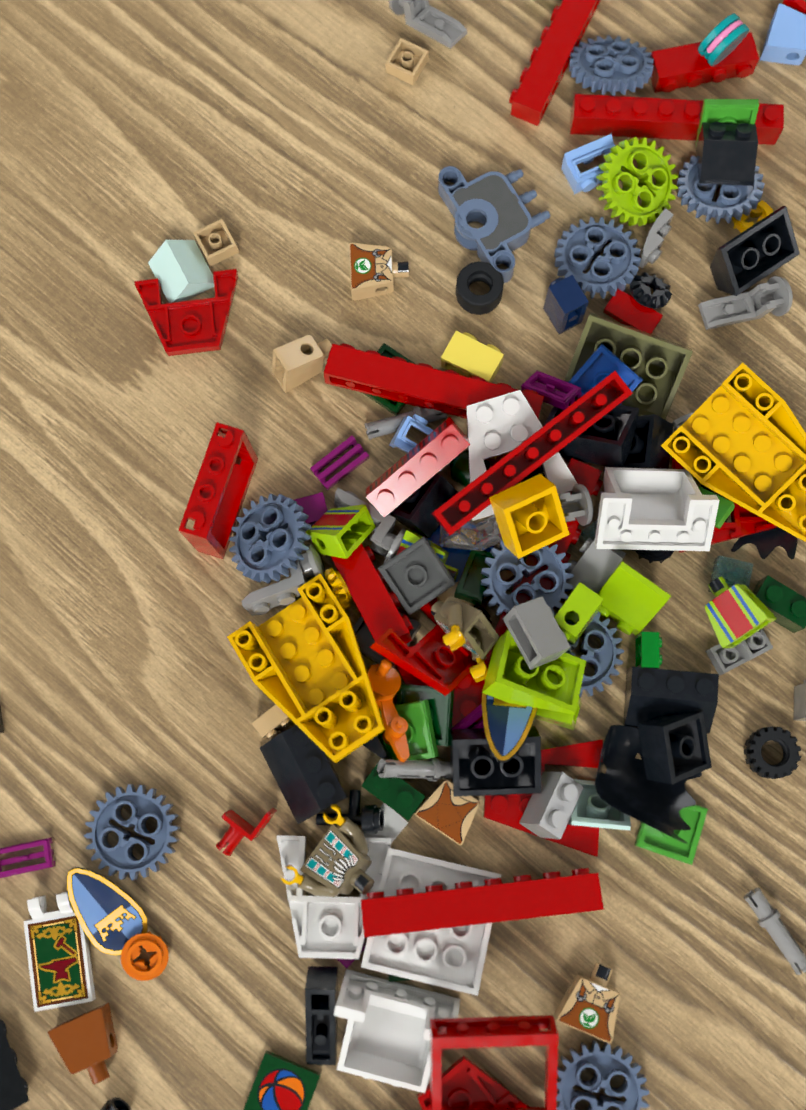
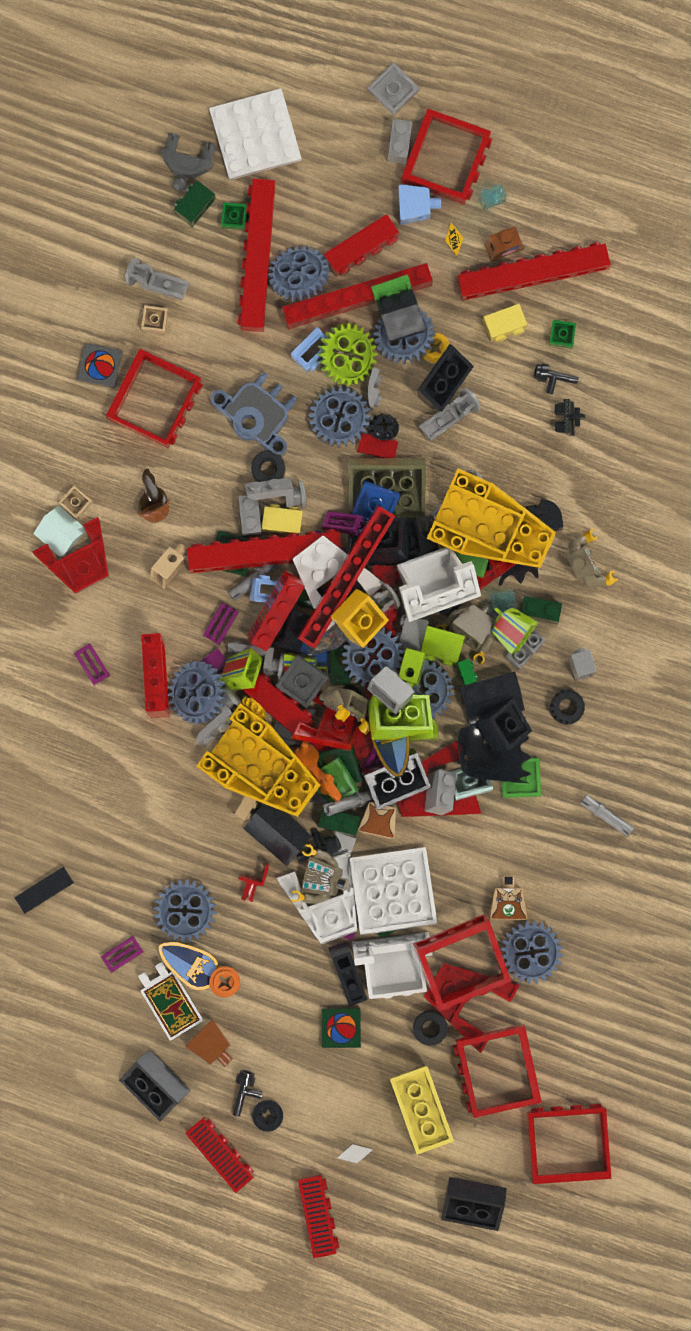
camera: 25 degrees left, 5 degrees up
torso [349,243,409,301] -> none
red brick [361,868,604,938] -> none
dark blue brick [543,275,589,334] -> none
teal head [698,13,749,66] -> none
none -> magenta tile [74,643,110,686]
none -> tile [77,343,123,388]
none -> red window [106,349,203,449]
none -> piece [138,468,170,523]
none -> light grey brick [238,495,262,537]
none -> light grey piece [245,478,307,509]
none -> dark tan torso [435,604,494,665]

